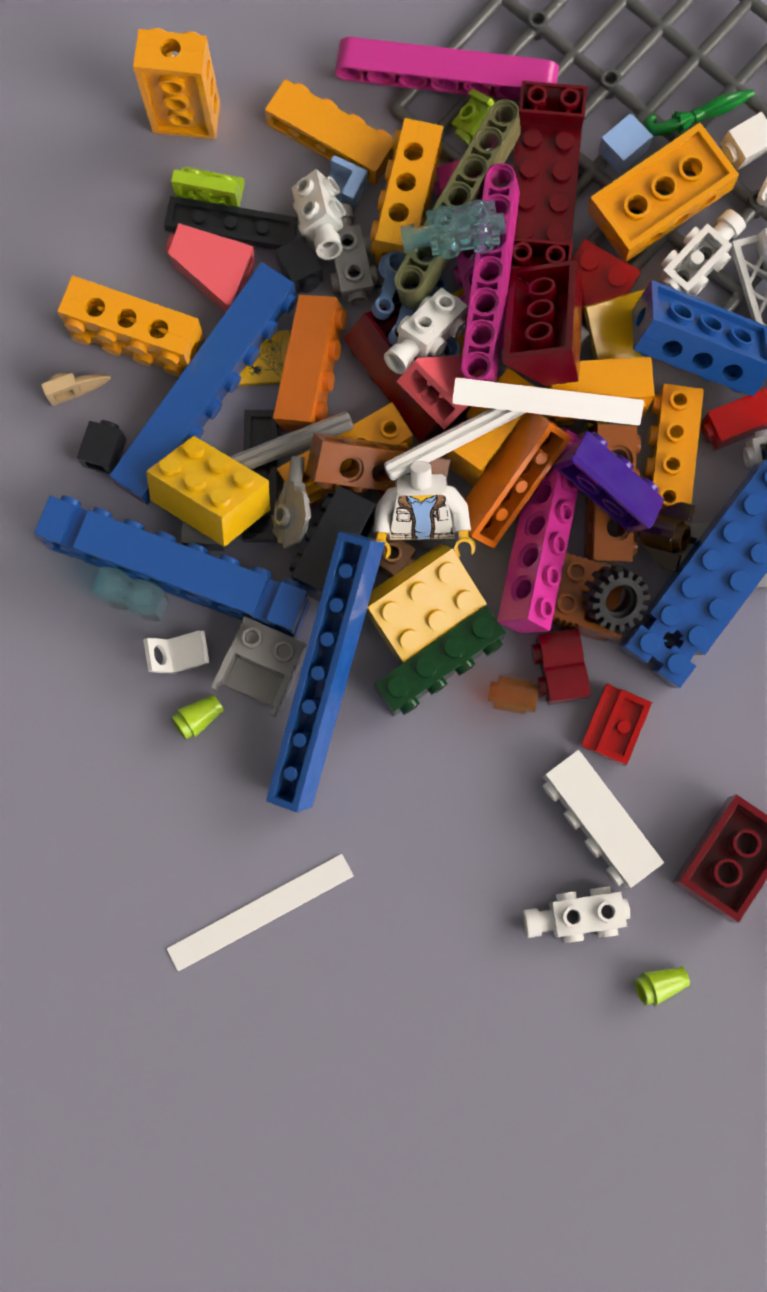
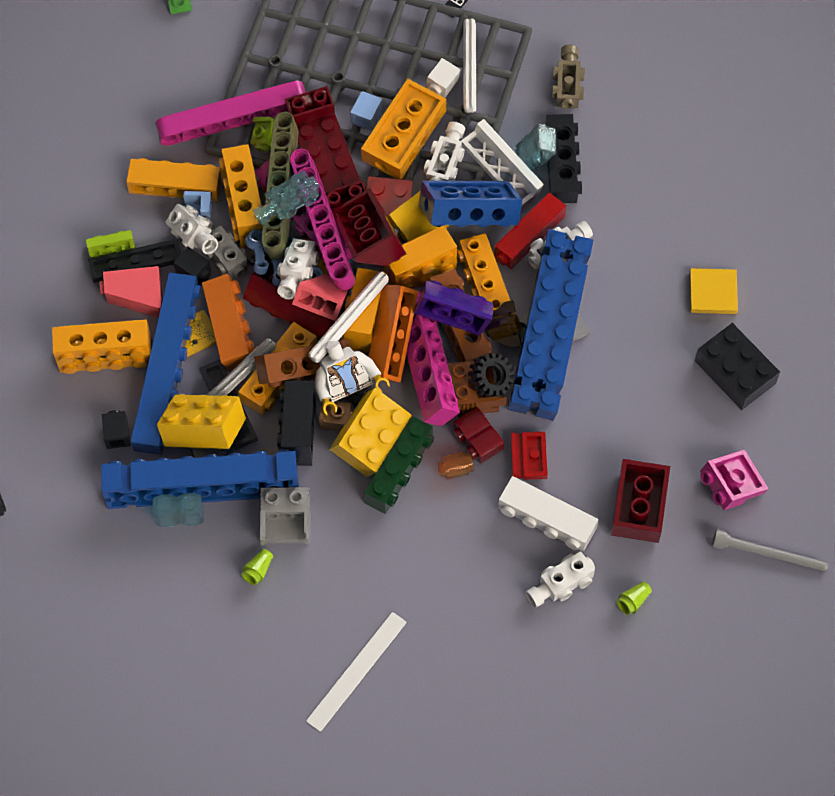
camera: 25 degrees left, 15 degrees down
tan plate [41,373,111,406] -> none
light orange brick [133,28,221,140] -> none
white bracket [143,630,210,674] -> none
blue brick [266,532,385,812] -> none
light grey piece [272,456,311,549] -> none
white sticker [452,378,644,425] -> none
green piece [643,89,755,136] -> none

